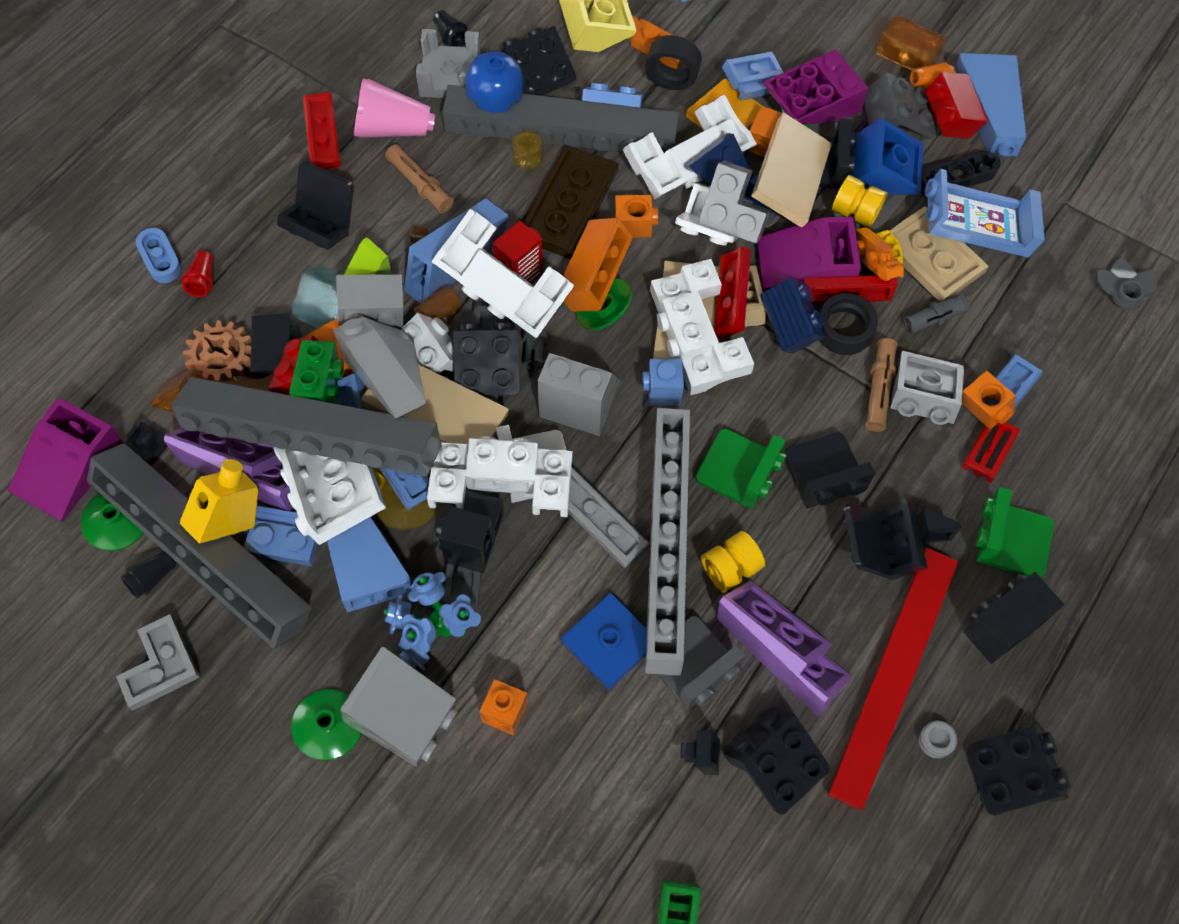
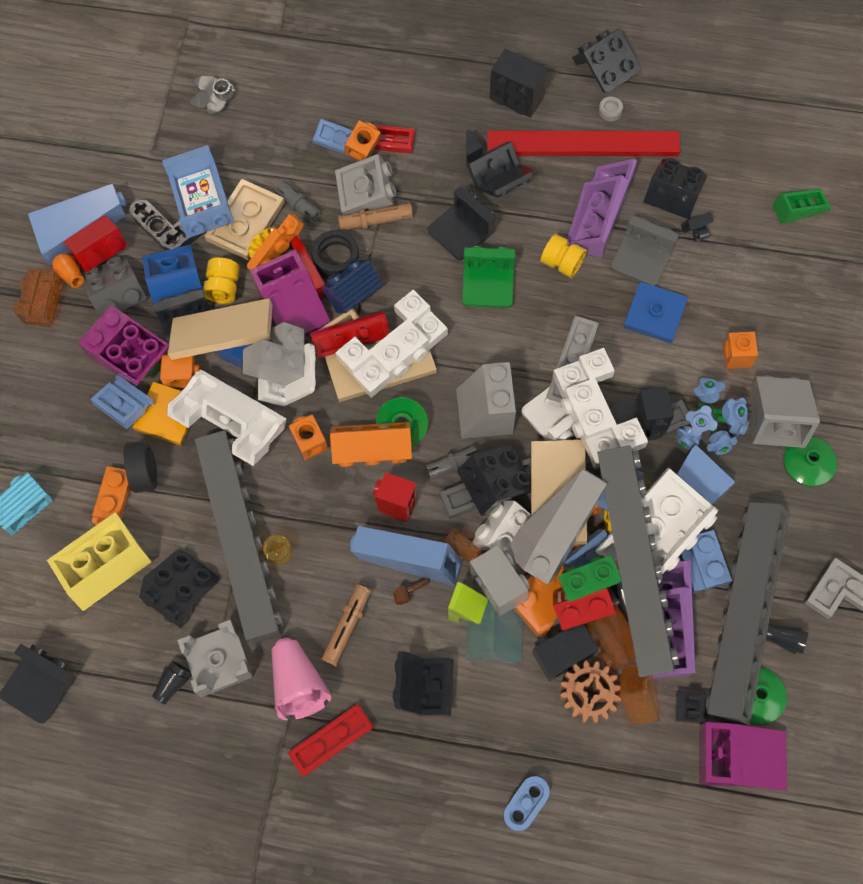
camera: 110 degrees left, 5 degrees up
yellow torso [179,459,258,544] -> none
red cone [181,251,214,298] -> none
white bracket [432,209,575,338] -> none
blue cylinder [465,51,524,113] -> none
dark brown tile [523,145,619,259] -> none
medium blue plate [582,83,643,107] -> none
medium blue brick [642,359,684,406] -> none
light grey brick [645,408,690,676] -> none
dark blue wing [684,133,754,194] -> none
green bracket [975,487,1054,578] -> none

